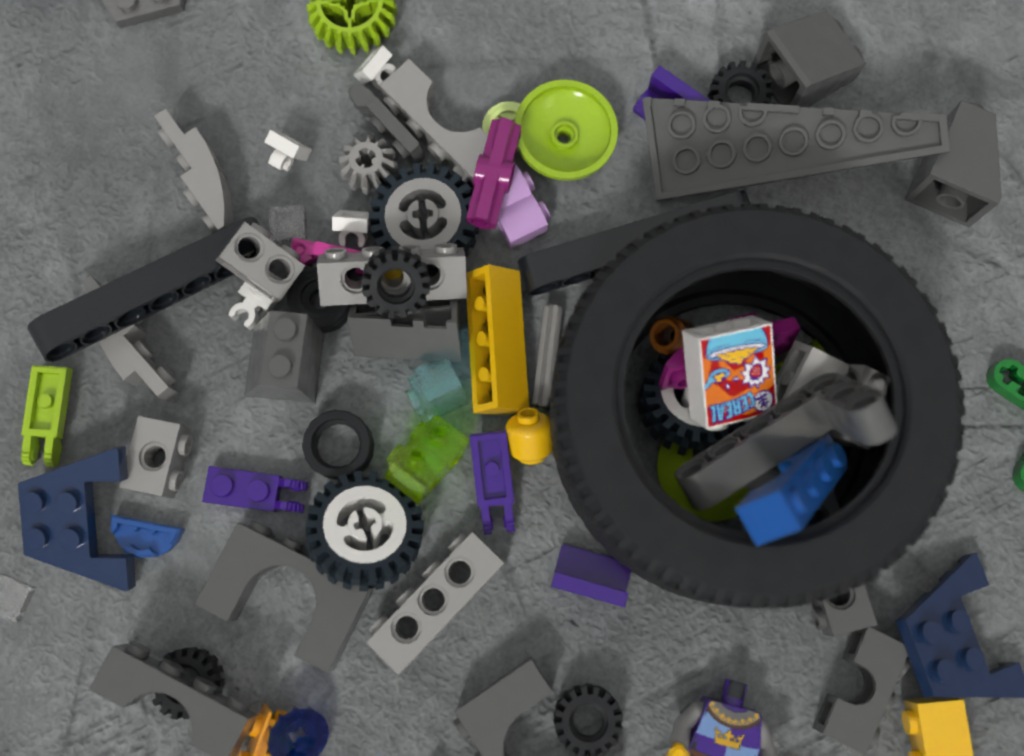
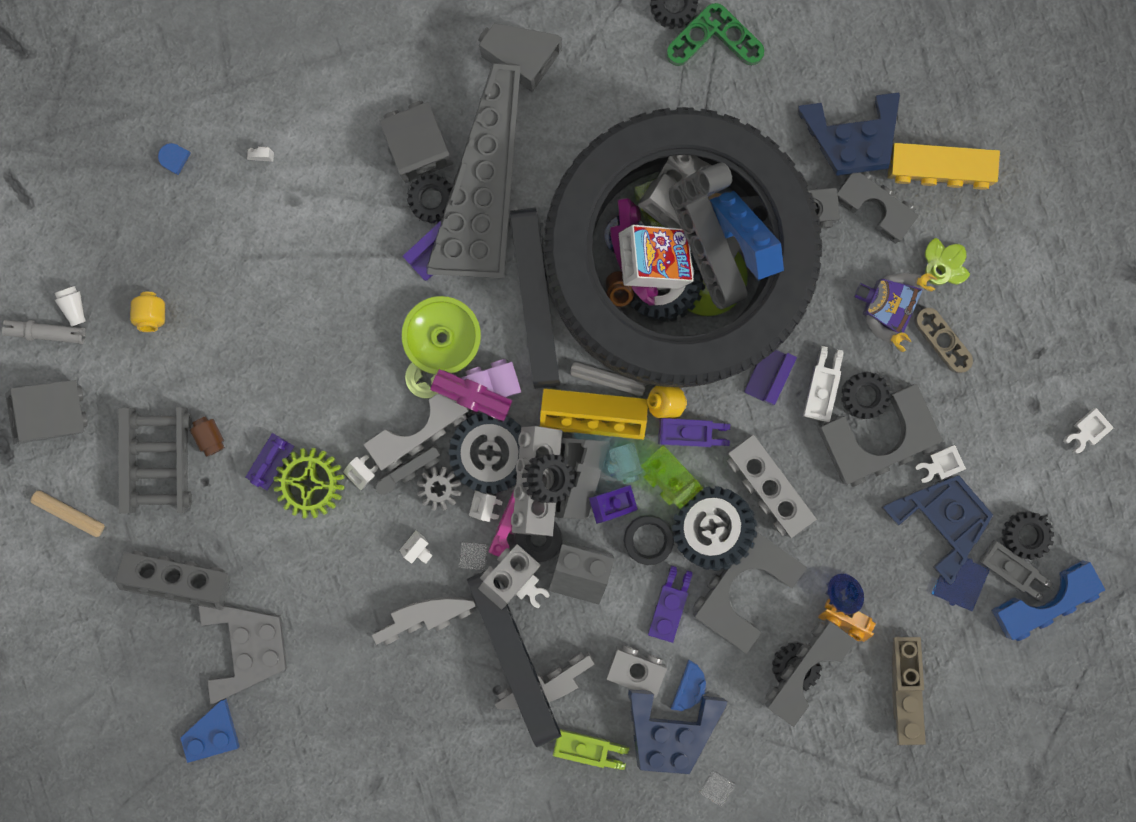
camera: 85 degrees left, 10 degrees up
none -> dark purple slope [589,485,638,524]
none -> white hinge [803,346,843,422]

